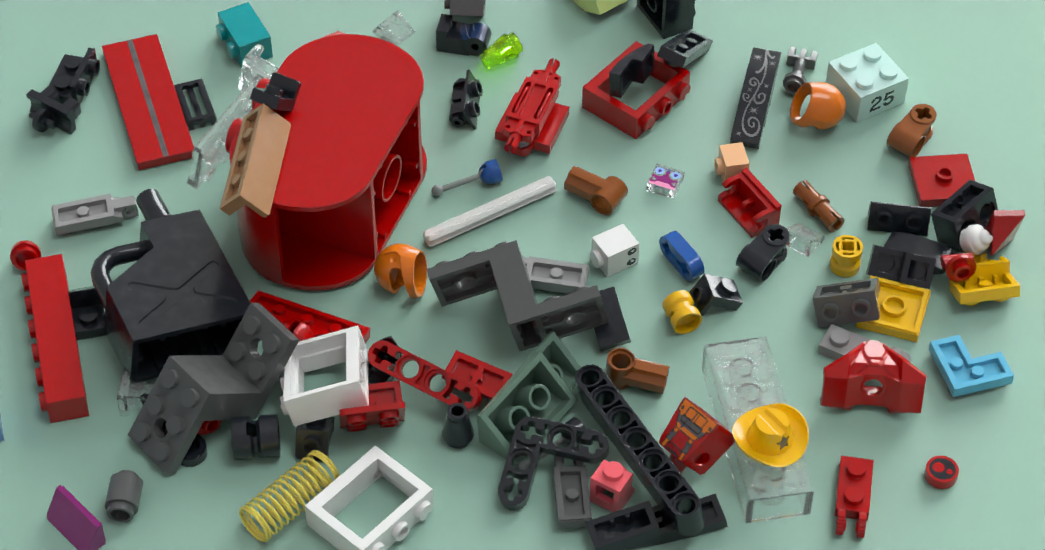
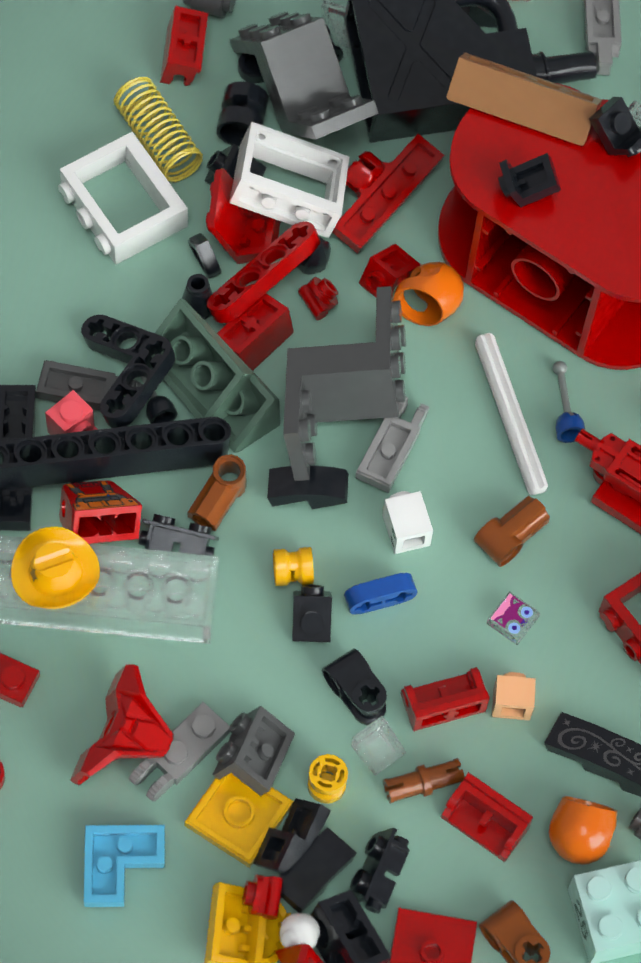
camera: 100 degrees right, 15 degrees up
none -> hinge [139,514,219,564]
none -> red hinge [160,5,208,86]
none -> black tile [188,233,221,278]
none -> red plate [298,277,338,320]
none -> red bracket [359,243,421,298]
none -> red hinge [441,772,533,862]
none -> black bracket [498,153,561,207]

